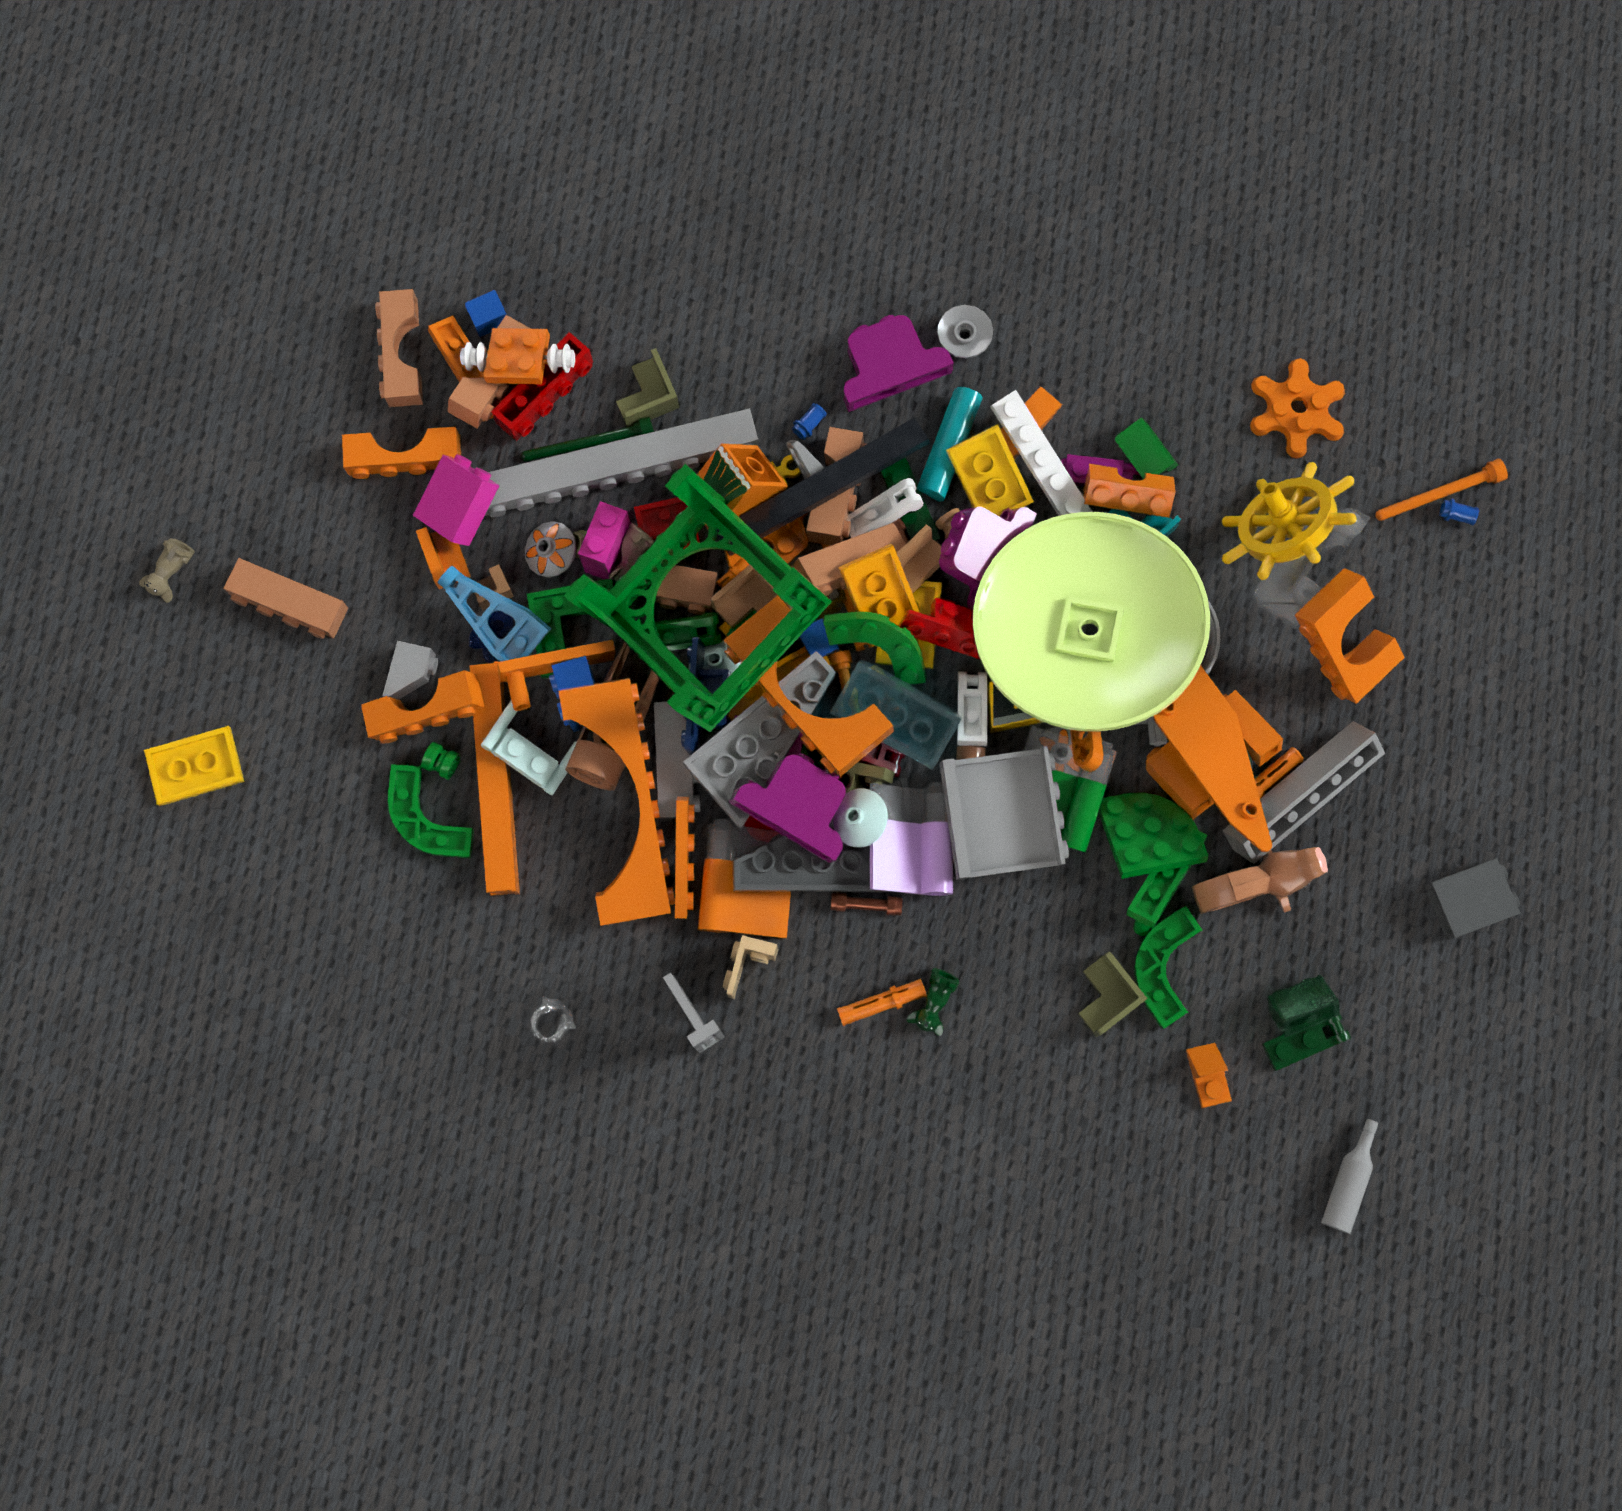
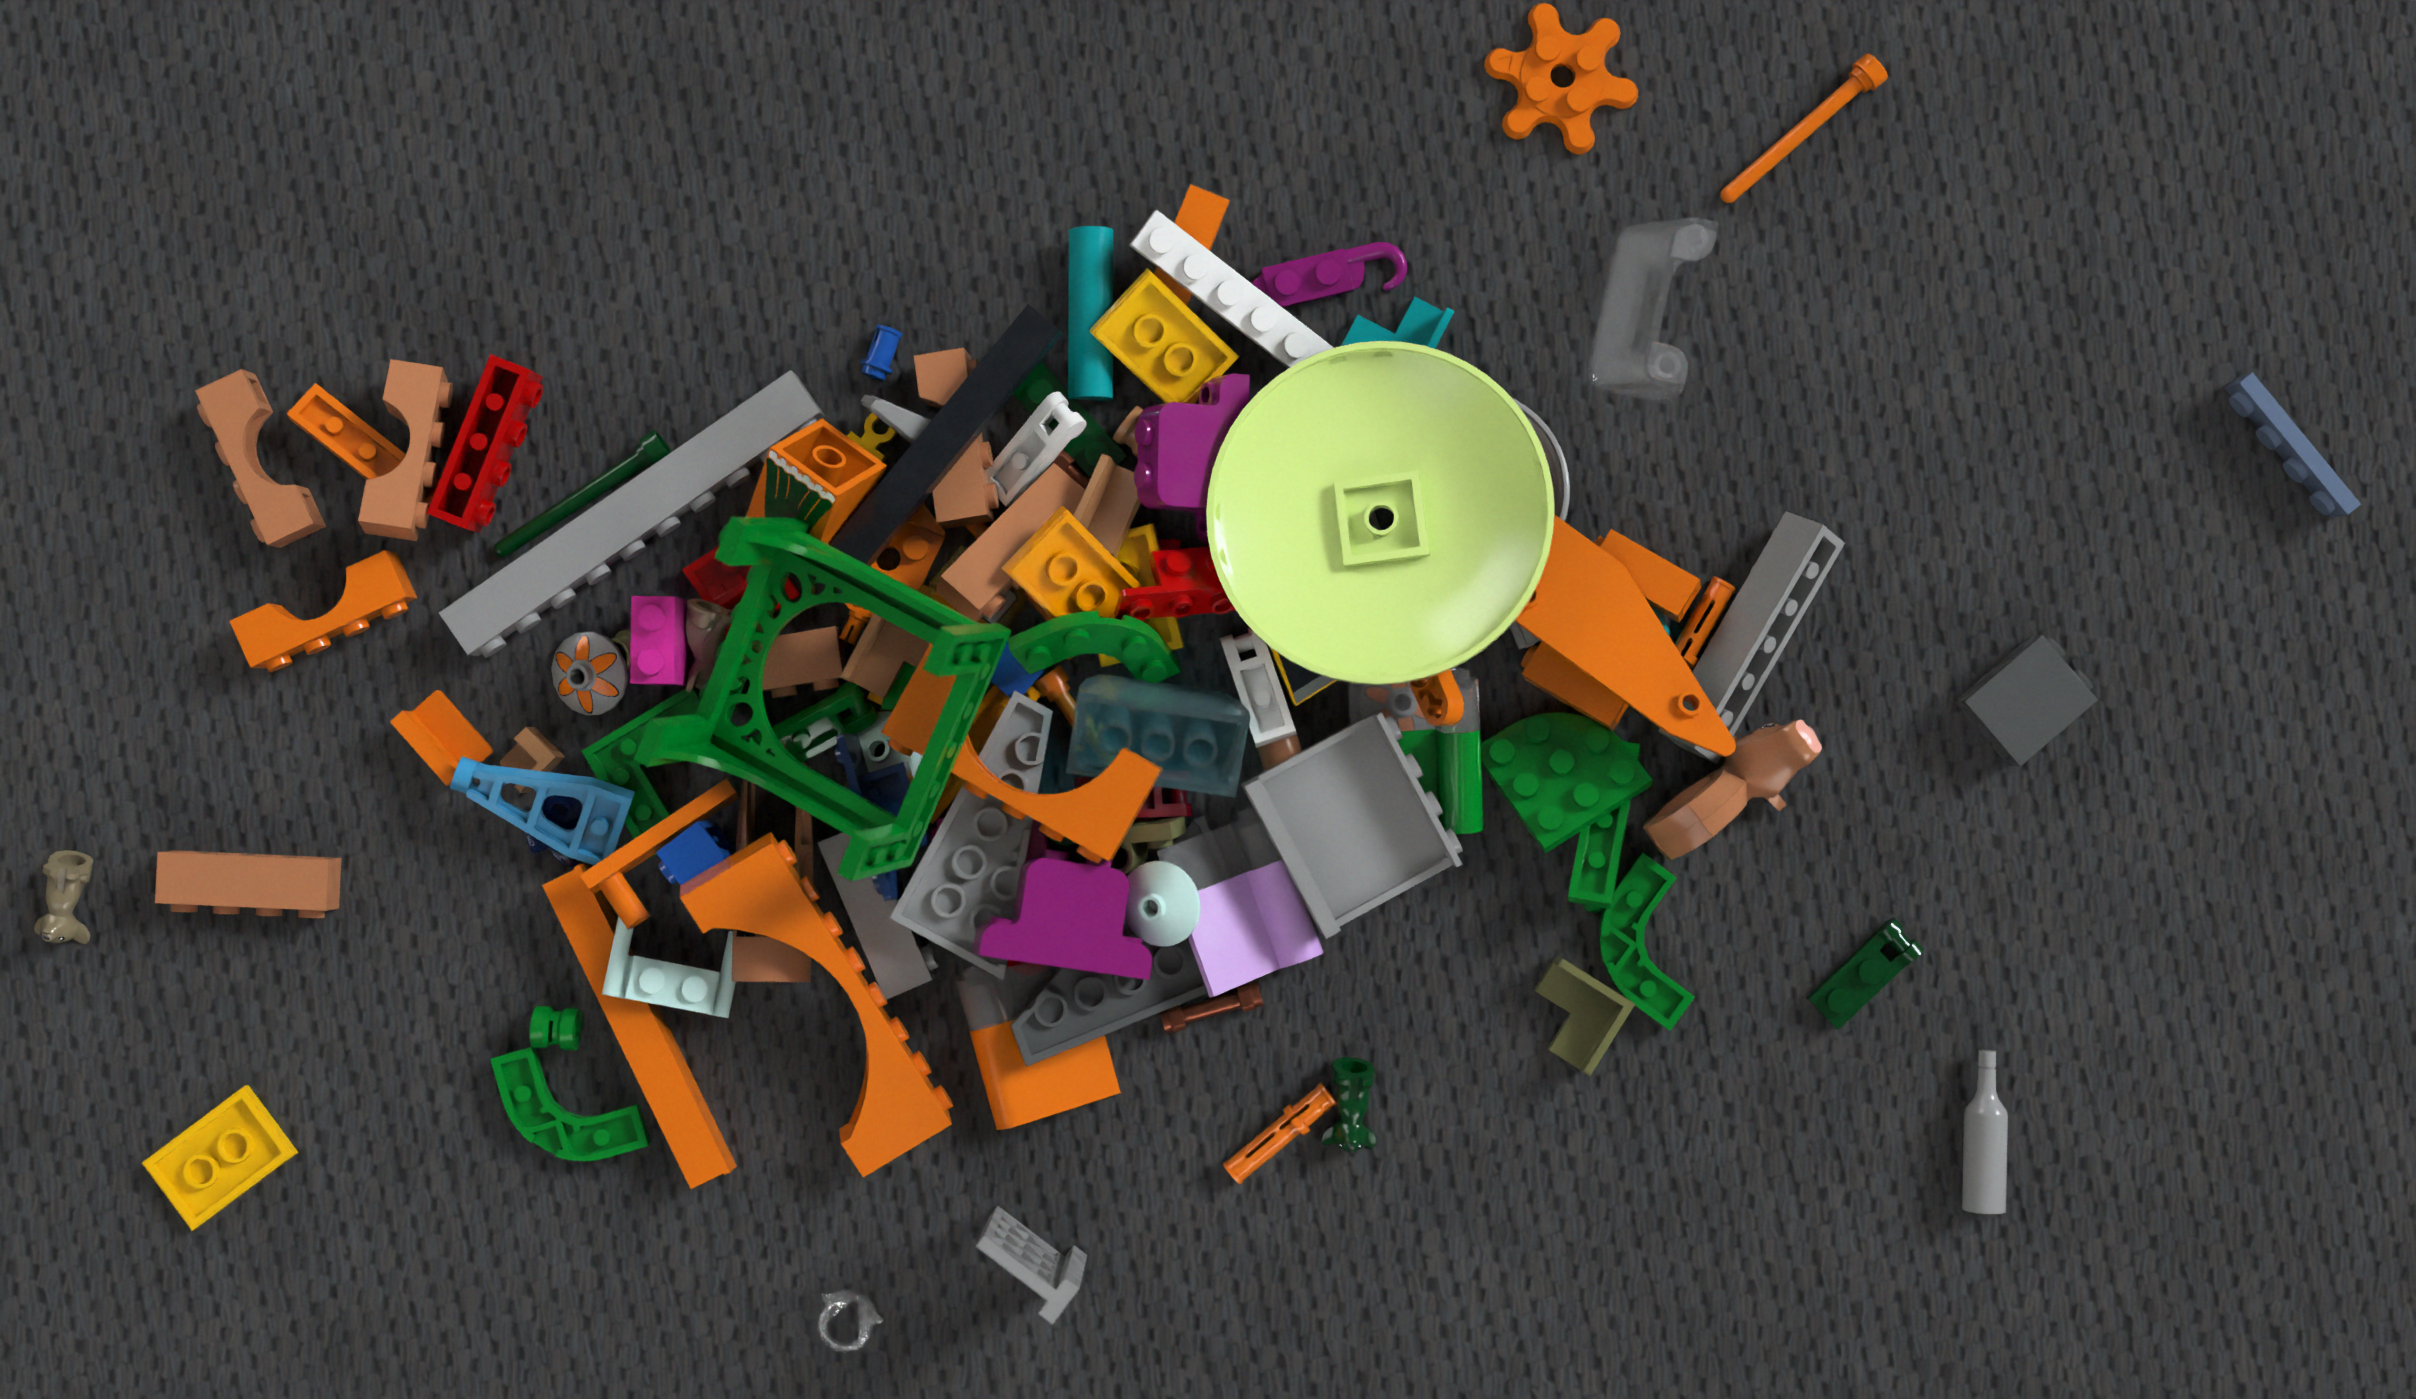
camera: 25 degrees left, 10 degrees up
orange arch [361,670,485,744] -> none
light grey slope [382,641,438,700] -> none
dark pink brick [413,454,500,546] -> none
orange plate [460,328,575,384] -> none
blue panel [465,290,507,337] -> none
olive panel [616,348,679,427] -> none
orange plate [675,796,695,919] -> none
tan bracket [723,935,778,999] -> none
magenta brick [844,315,954,412] -> none
light grey dish [937,305,993,359] -> none
orange arch [1083,464,1176,518] -> none
green panel [1115,418,1178,479] -> none
orange slope [1186,1043,1232,1108] -> none
yellow piece [1222,462,1357,580] -> none
clear green brick [1267,975,1340,1038] -> none
orange arch [1295,568,1405,704] -> none
blue pin [1439,498,1479,526] -> none

